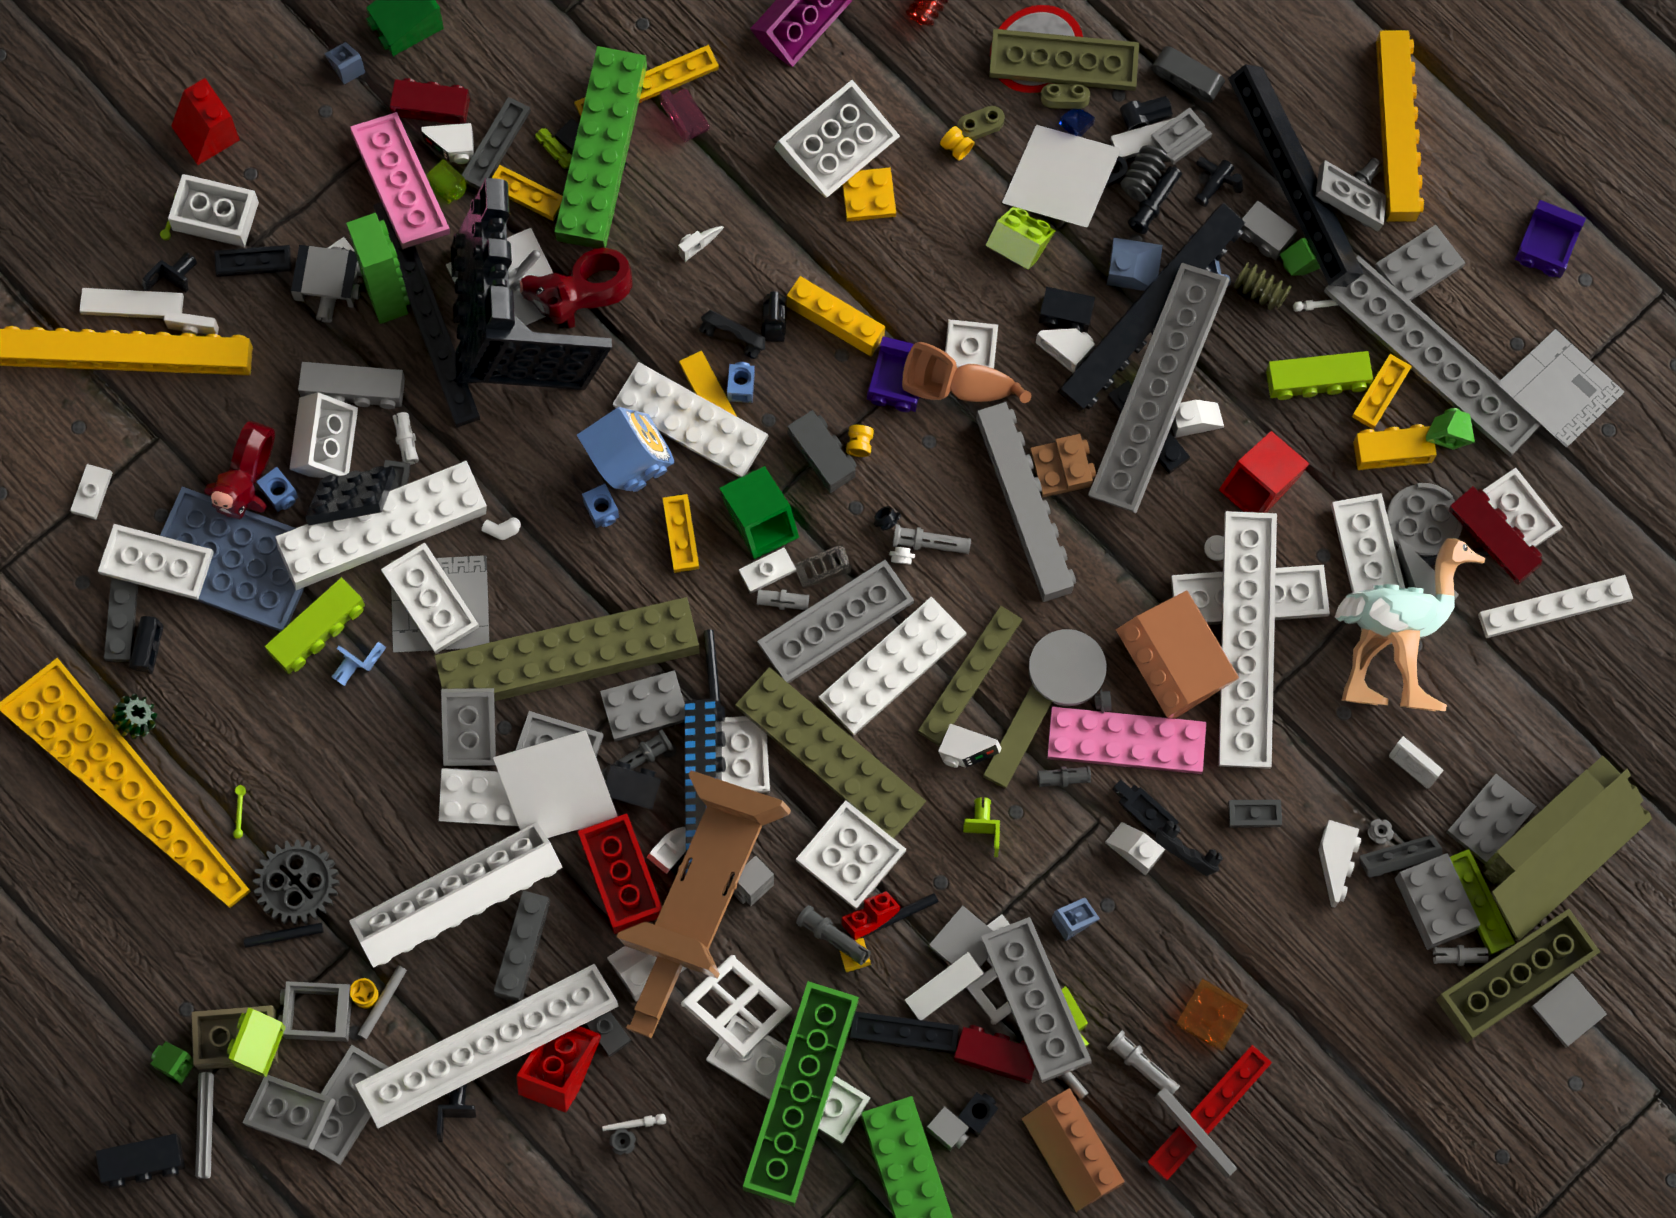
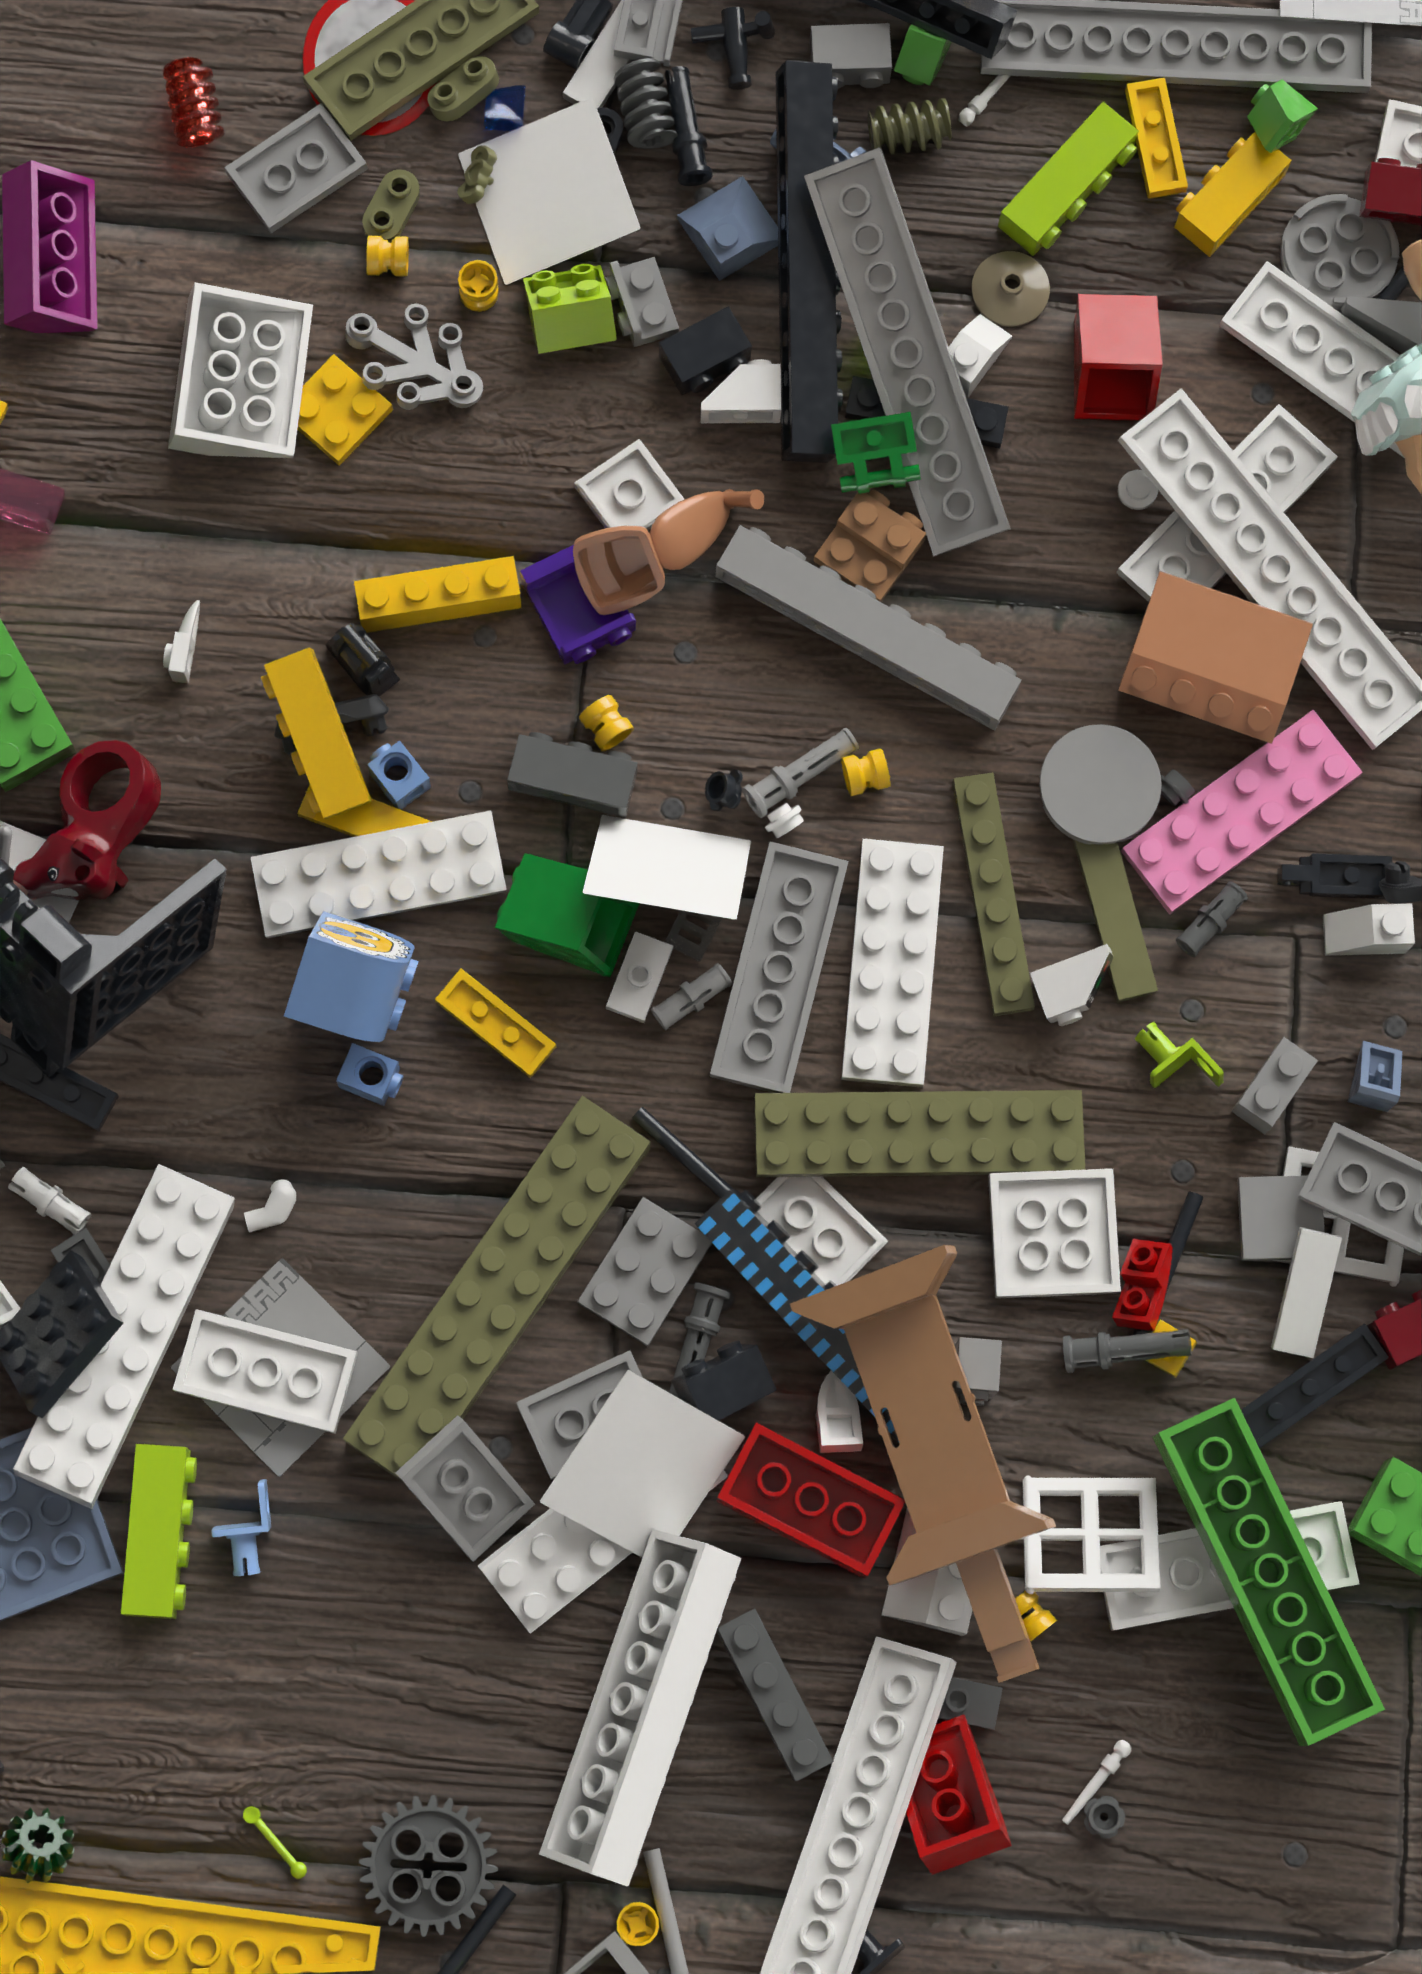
camera: 45 degrees left, 5 degrees up
none -> light grey plate [224,103,368,234]
none -> yellow brick [261,647,372,819]
none -> light grey plant [345,303,483,410]
none -> olive piece [457,145,497,204]
none -> yellow wheel [458,260,499,312]
none -> white sticker [583,815,751,919]
none -> light grey bracket [605,257,679,347]
none -> green plate [831,412,921,494]
none -> yellow wheel [841,748,891,796]
none -> dark tan dish [971,251,1050,327]
none -> yellow wheel [1015,1591,1057,1641]
none -> light grey brick [1231,1037,1318,1134]

